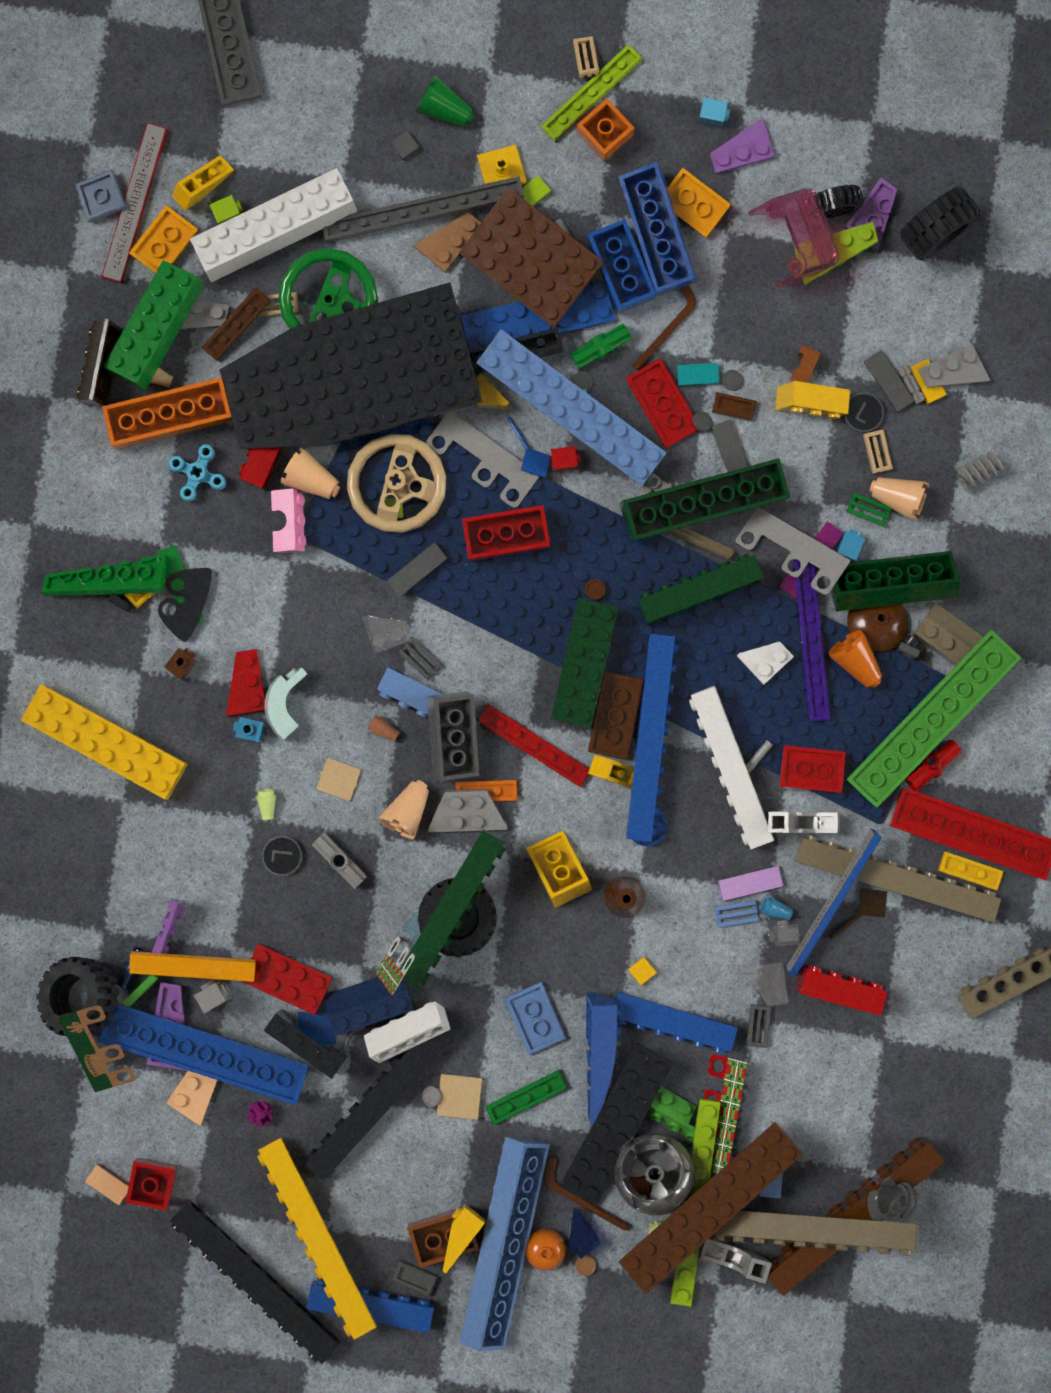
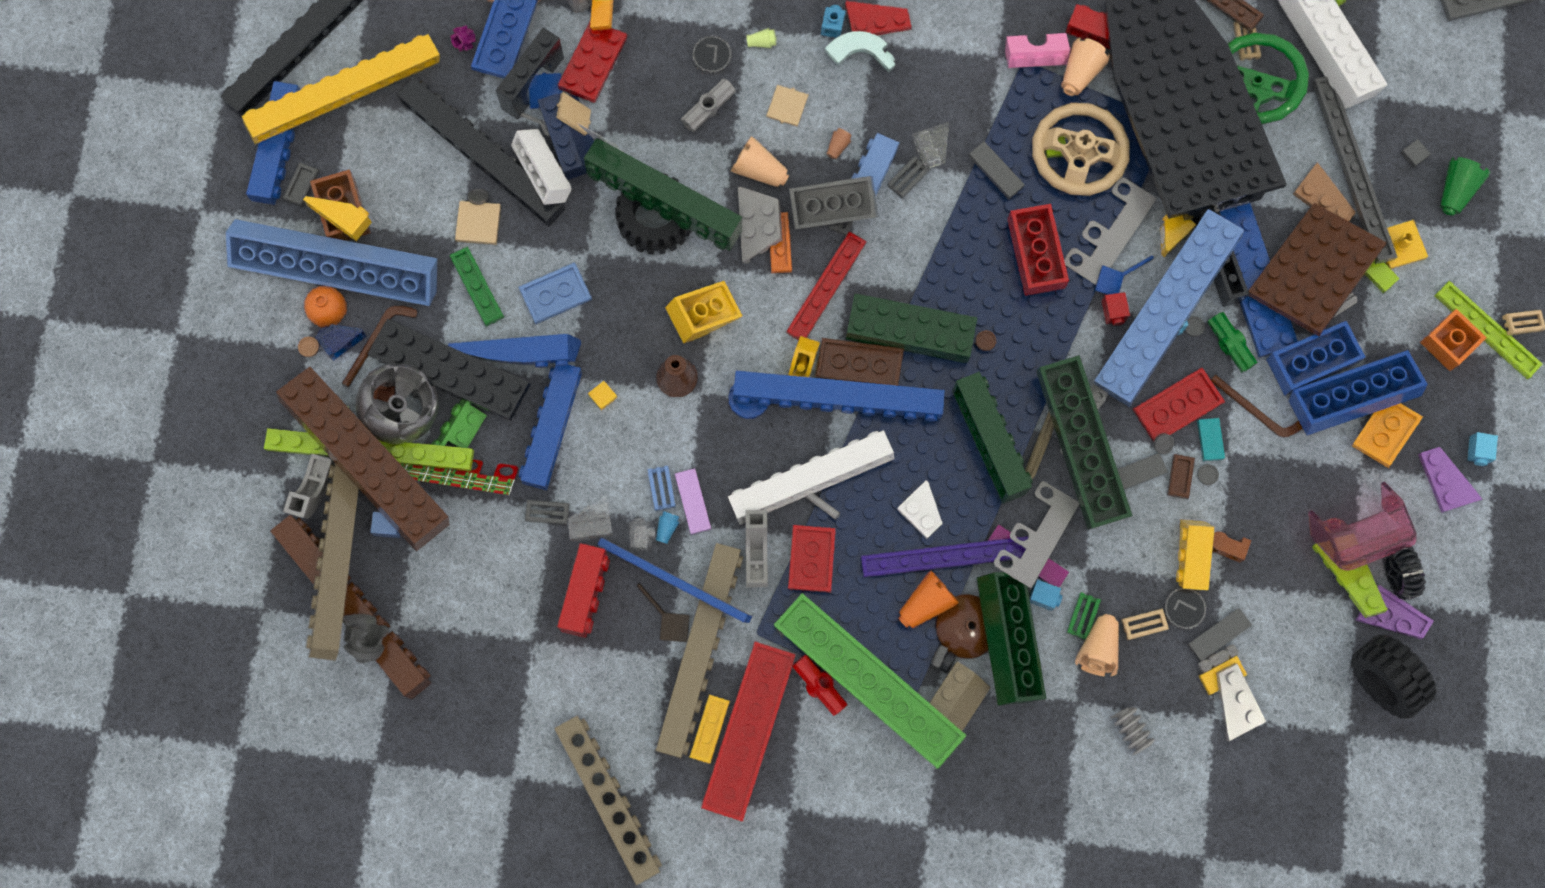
camera: 85 degrees right, 10 degrees down
none -> tan piece [556,92,591,136]

